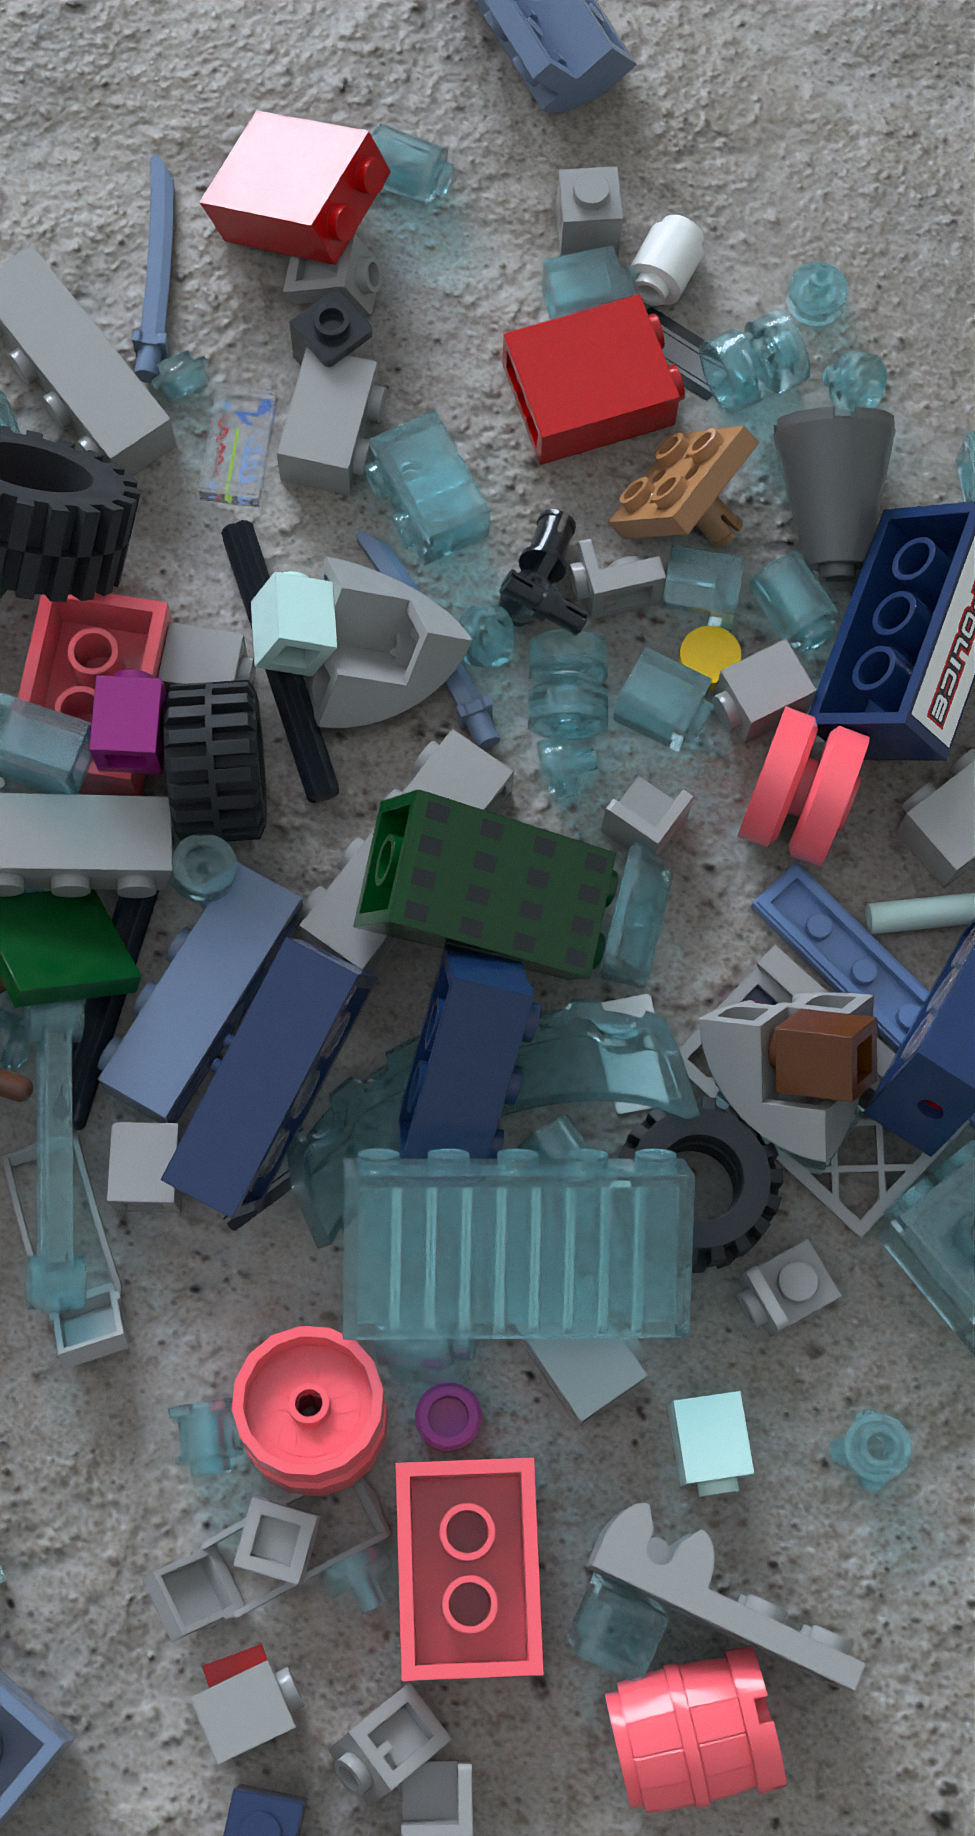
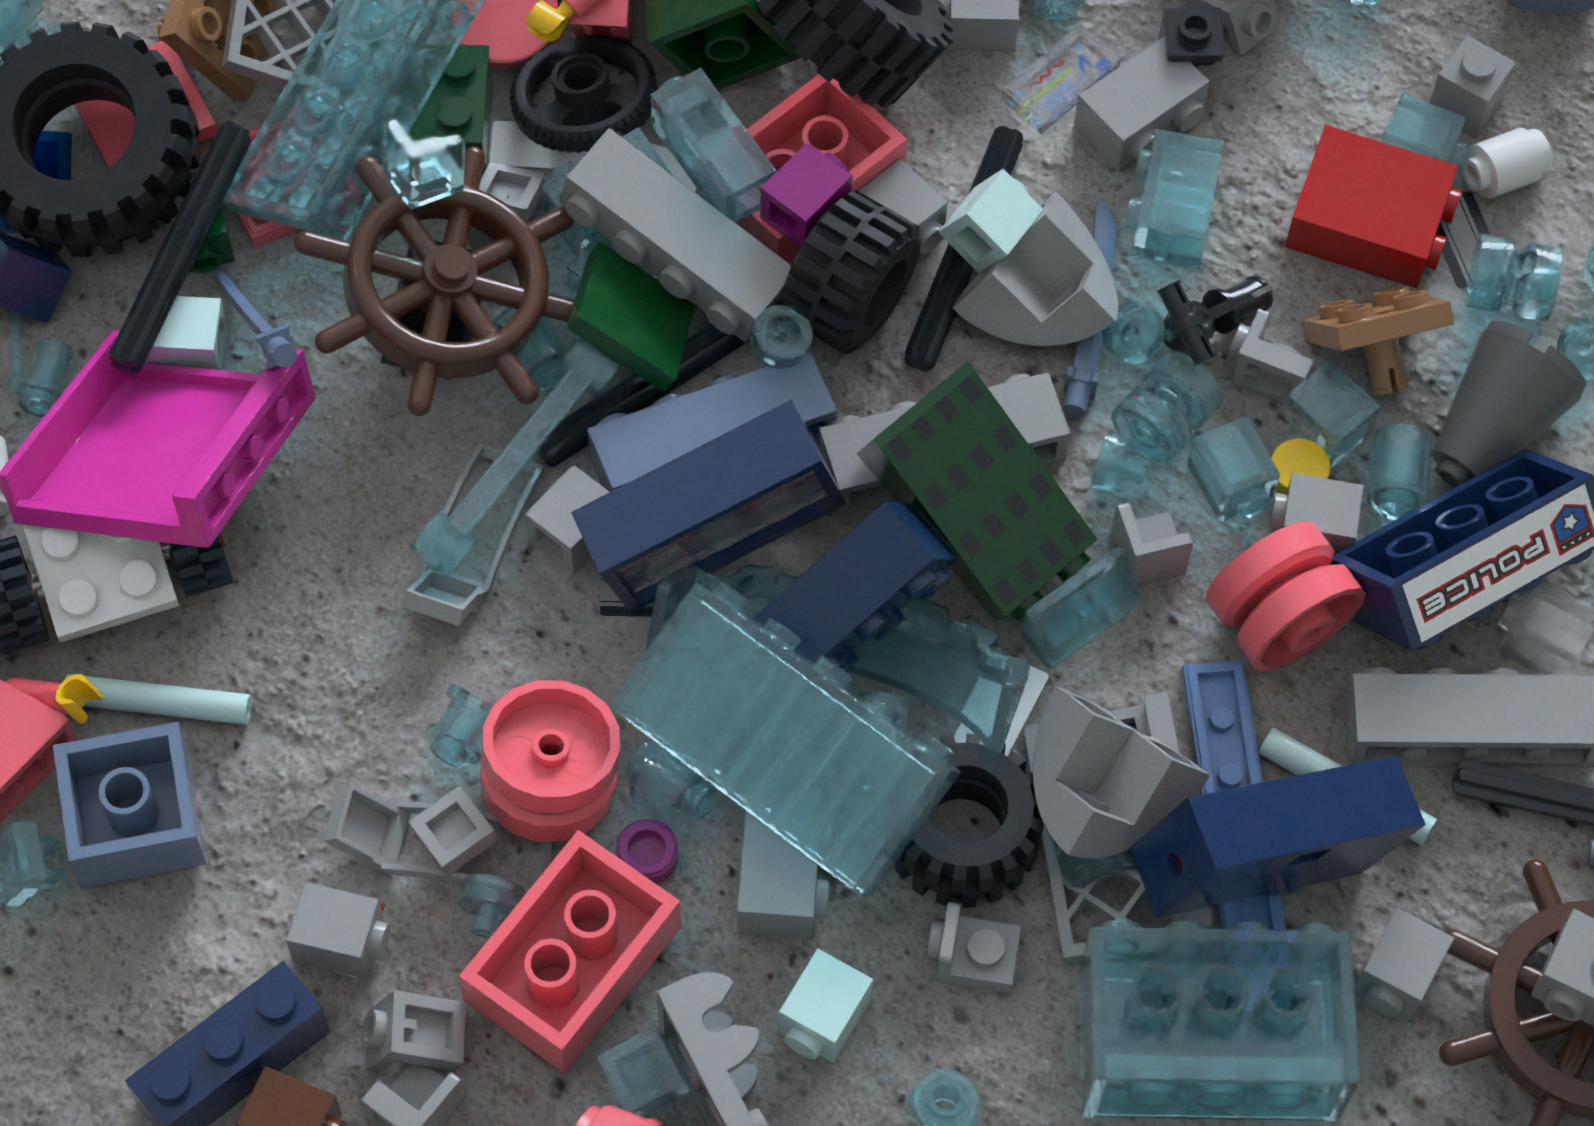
camera: 40 degrees right, 10 degrees down
reddish brown brick [768,1008,877,1102] -> none

